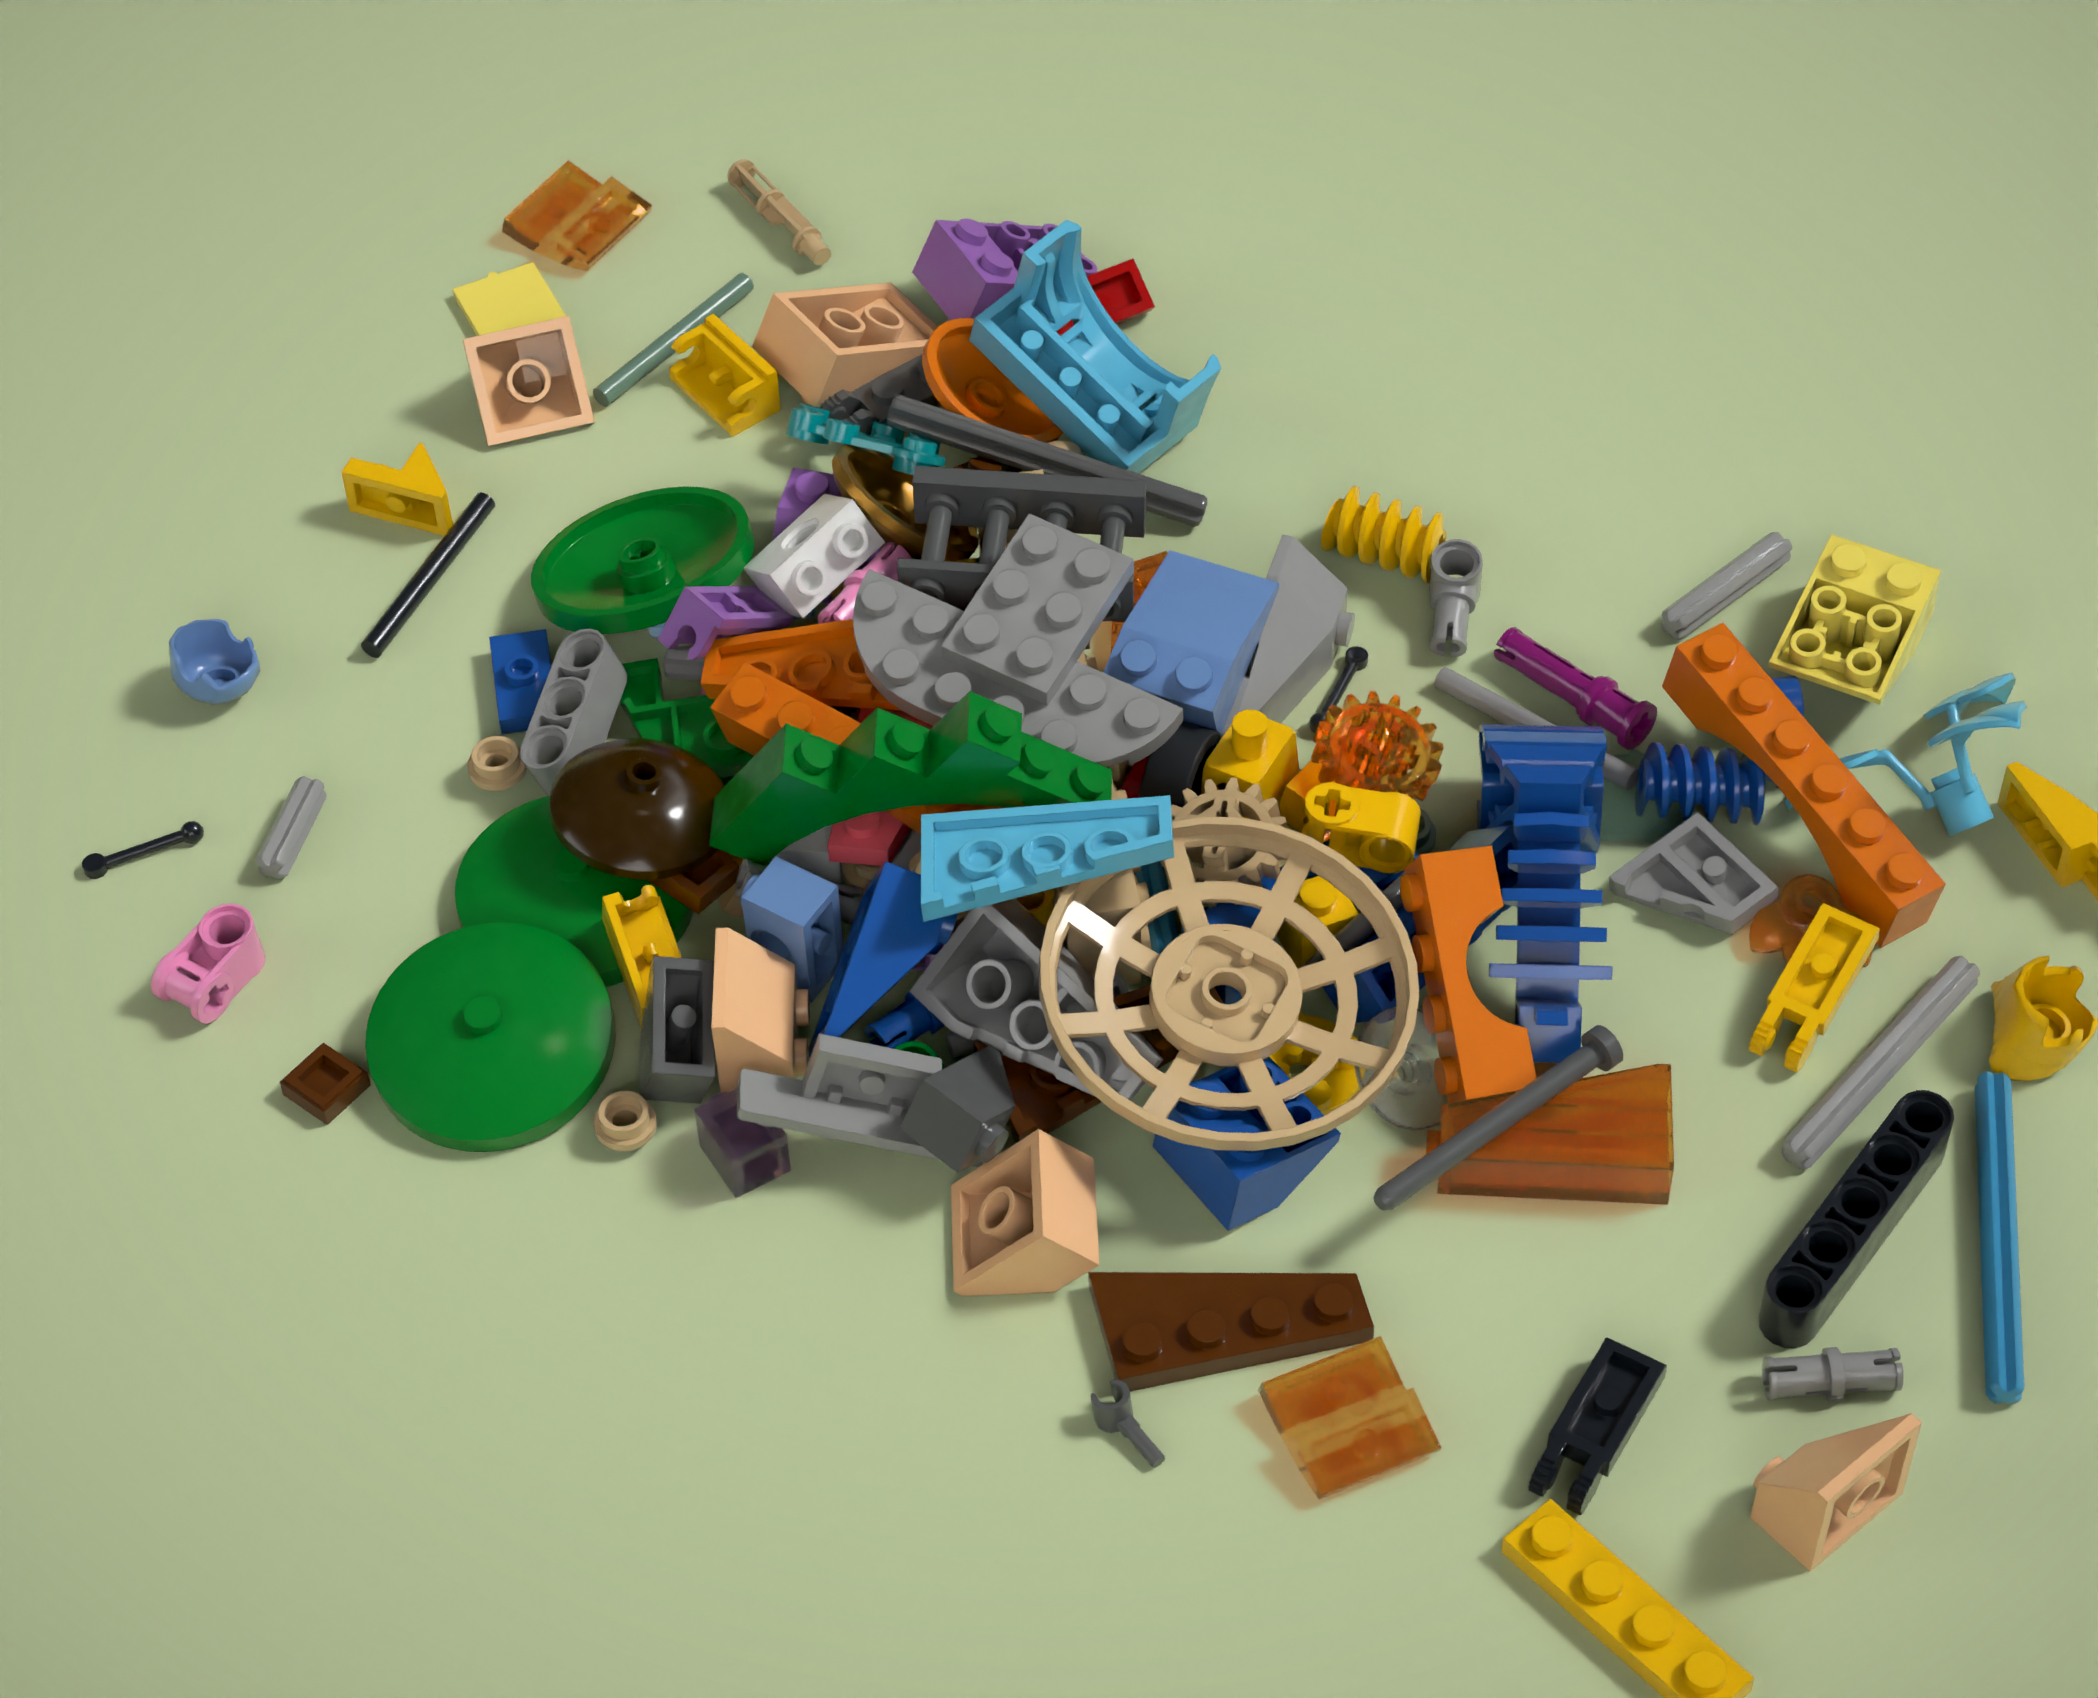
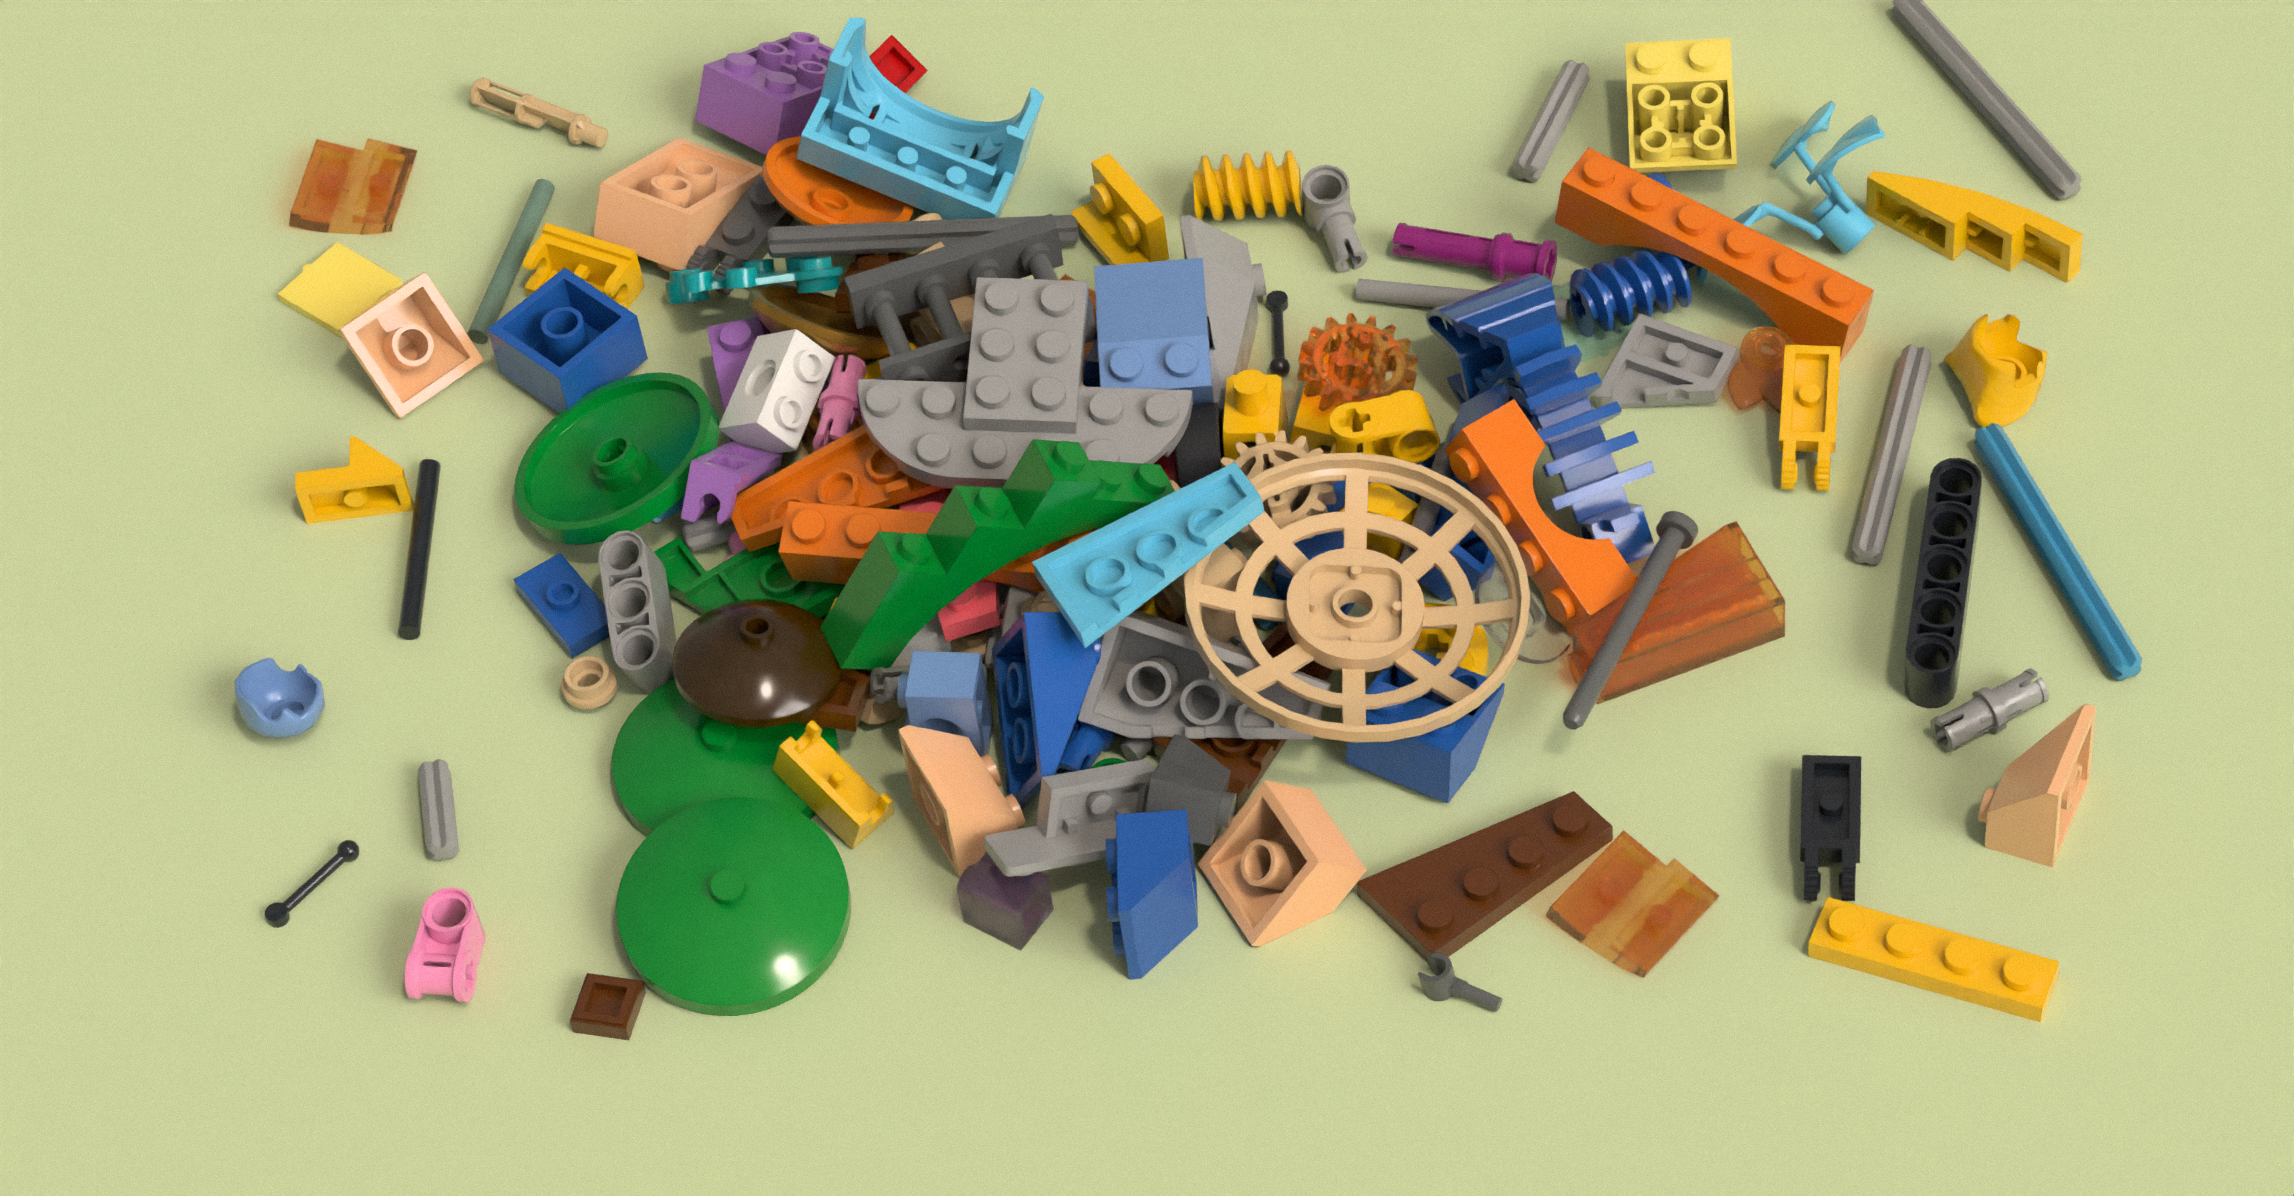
camera: 20 degrees left, 0 degrees up
tan plate [593,1091,657,1151] -> none
dark grey slope [639,956,715,1104] -> none
none -> blue brick [487,267,648,413]
none -> yellow bracket [1071,153,1169,265]
none -> blue slope [1106,809,1198,980]

